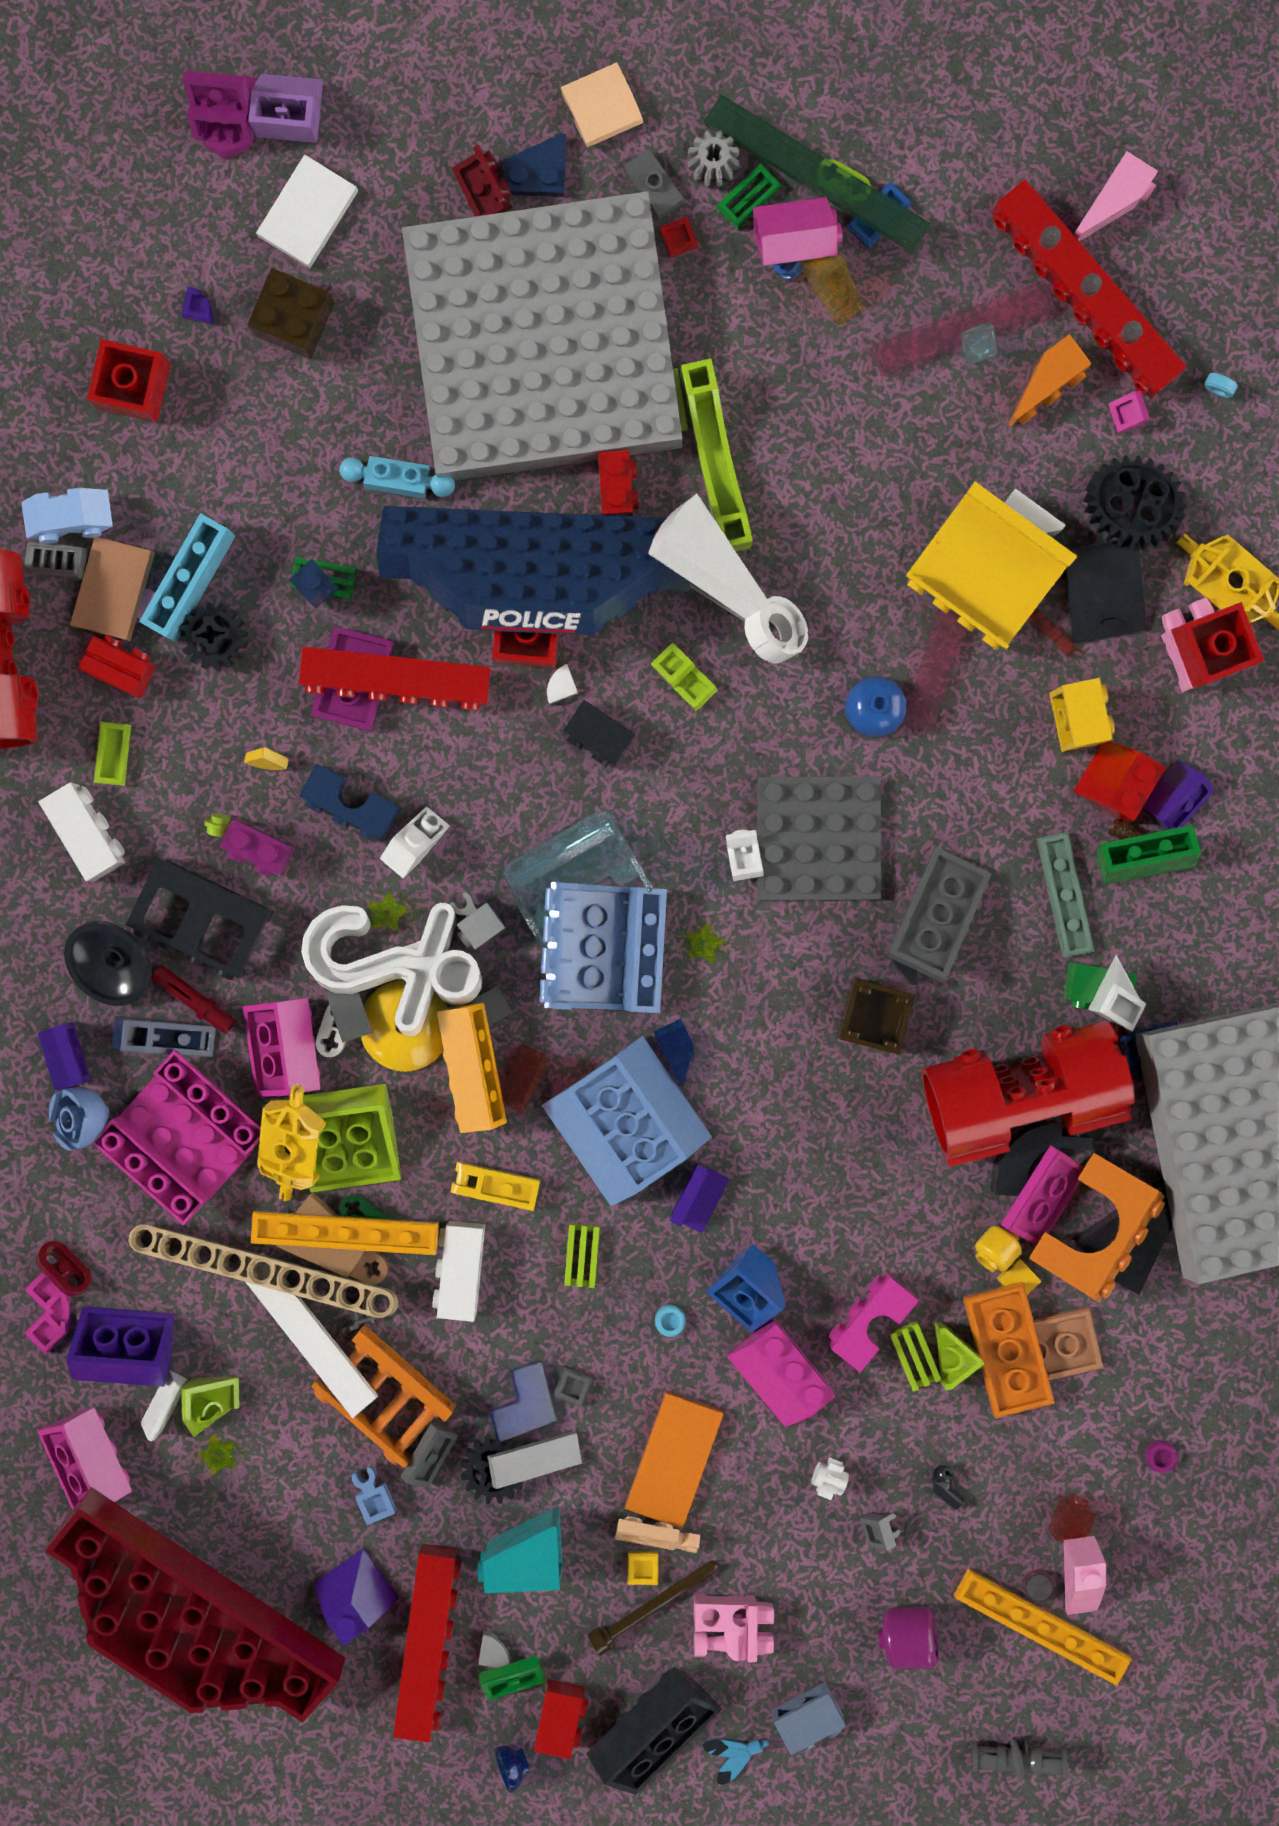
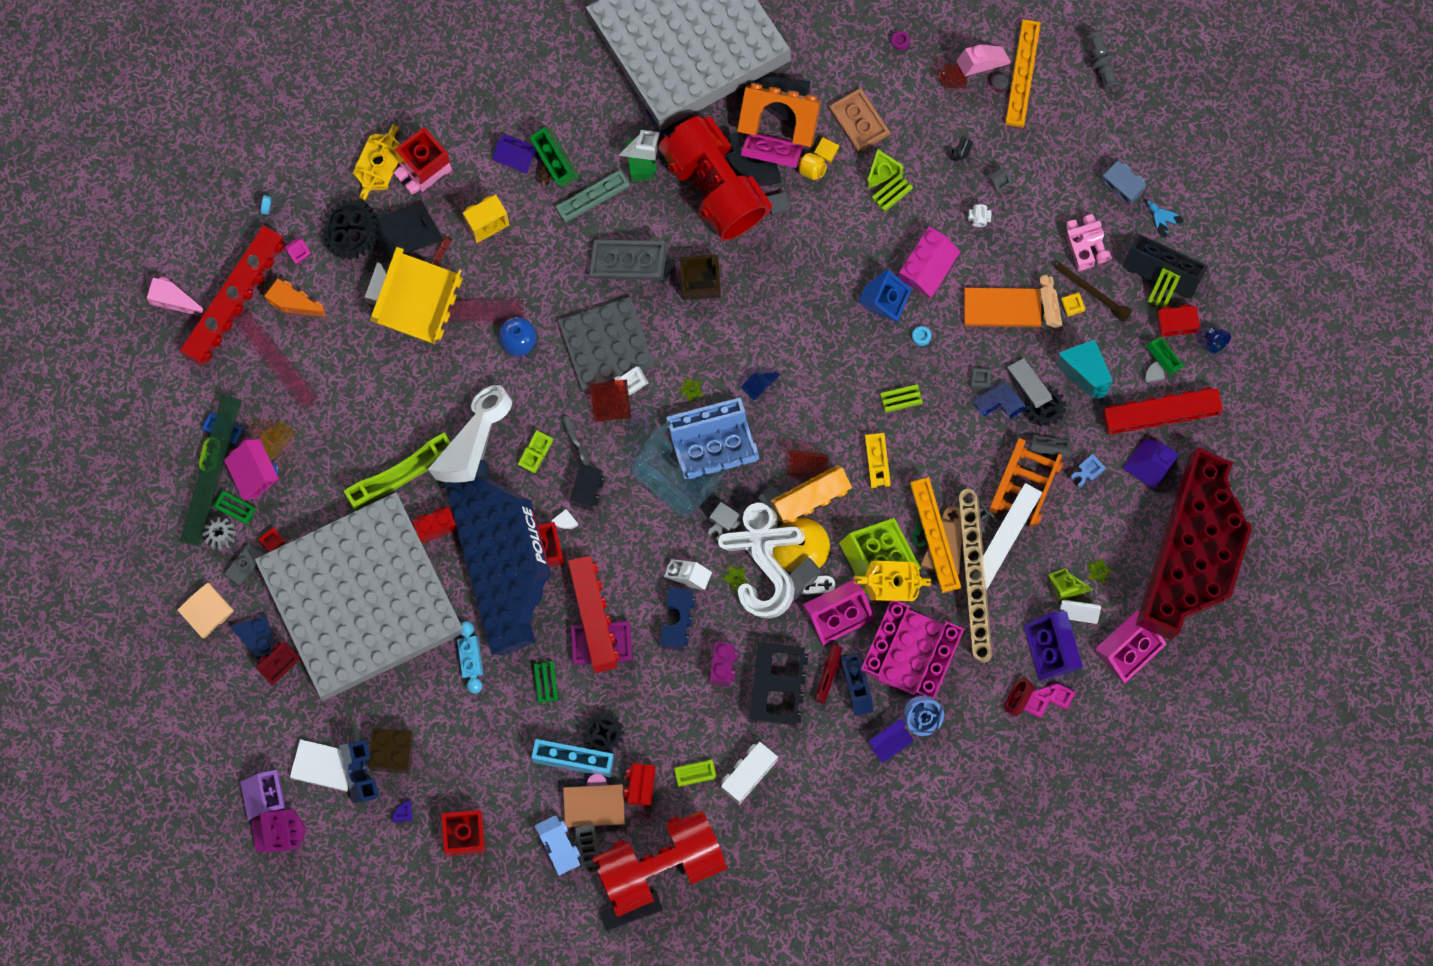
camera: 105 degrees left, 15 degrees down
black dish [64,921,152,1006] -> none
lime plate [204,813,232,837] -> none
yellow tile [244,747,289,770] -> none
dark blue brick [289,559,339,609] -> none
white brick [432,1221,485,1322] -> none
medium blue slope [542,1035,712,1206] -> none
dark purple panel [669,1162,729,1232] -> none
dark pink arch [828,1272,919,1372] -> none
magenta head [878,1606,938,1670] -> none
clear light blue plate [961,322,998,365] -> none
orange tile [962,1282,1055,1419] -> none
red slope [1073,741,1166,823] -> none
none -> dark blue arch [340,740,379,803]
none -> dark grey piece [563,416,592,467]
none -> clear red plate [590,379,632,422]
none -> dark grey tile [767,192,790,216]
none -> lime tile [1148,268,1181,308]

